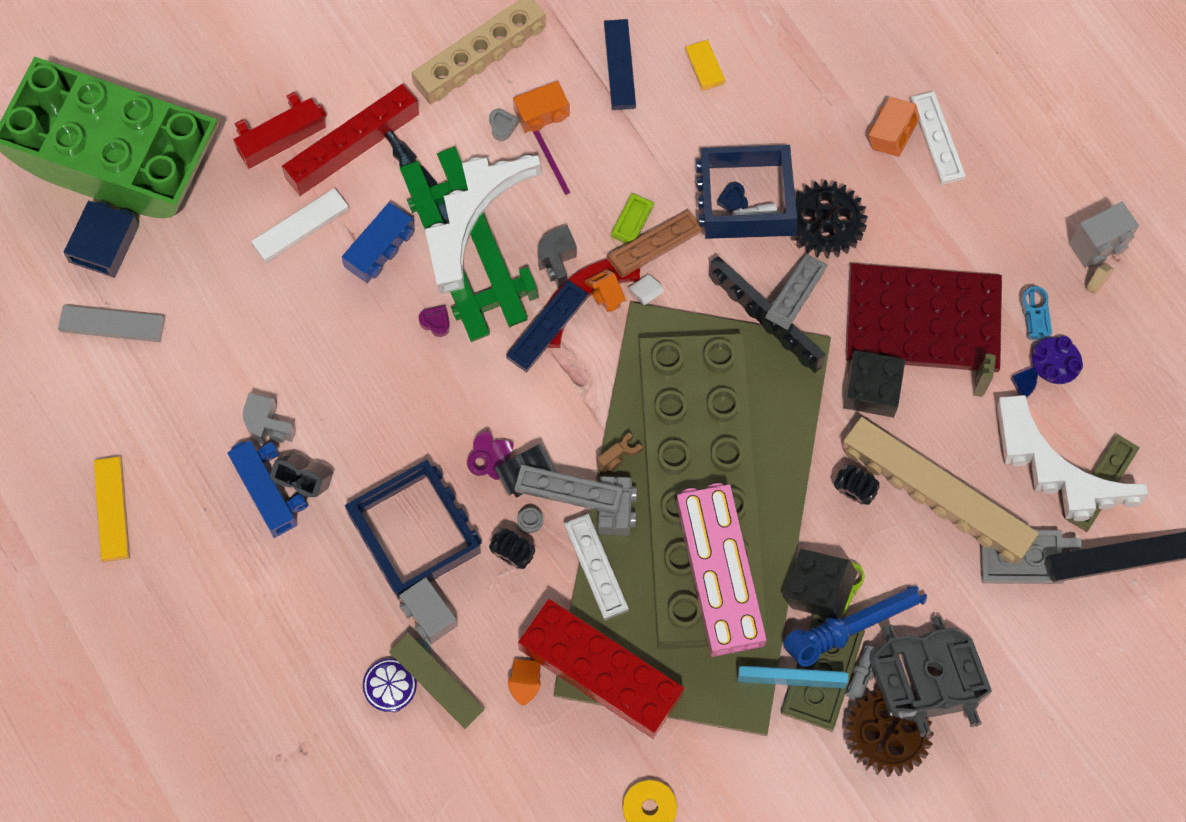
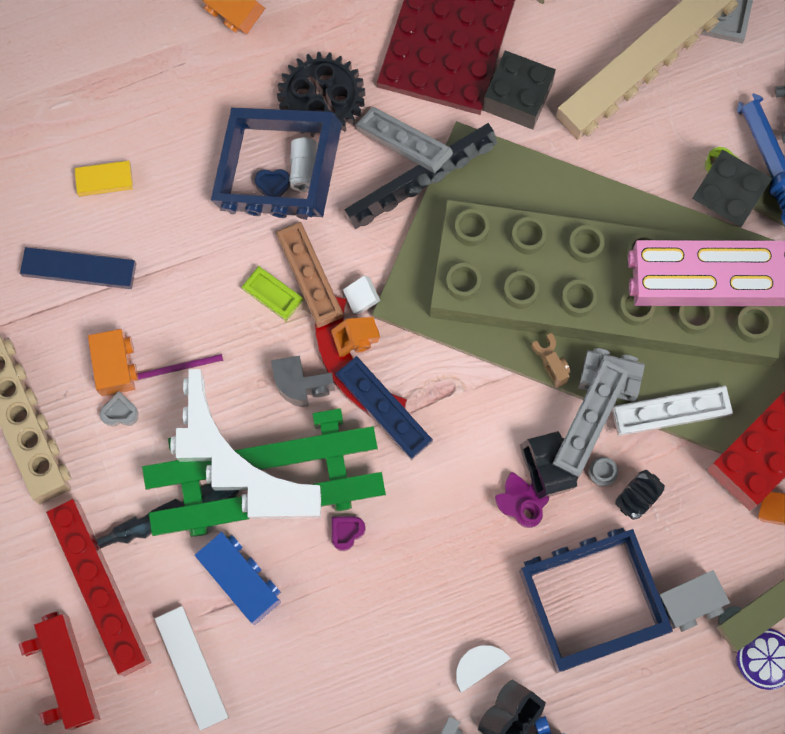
camera: 75 degrees left, 5 degrees up
black gear [834,465,880,505] -> none
none -> white tile [456,646,511,693]

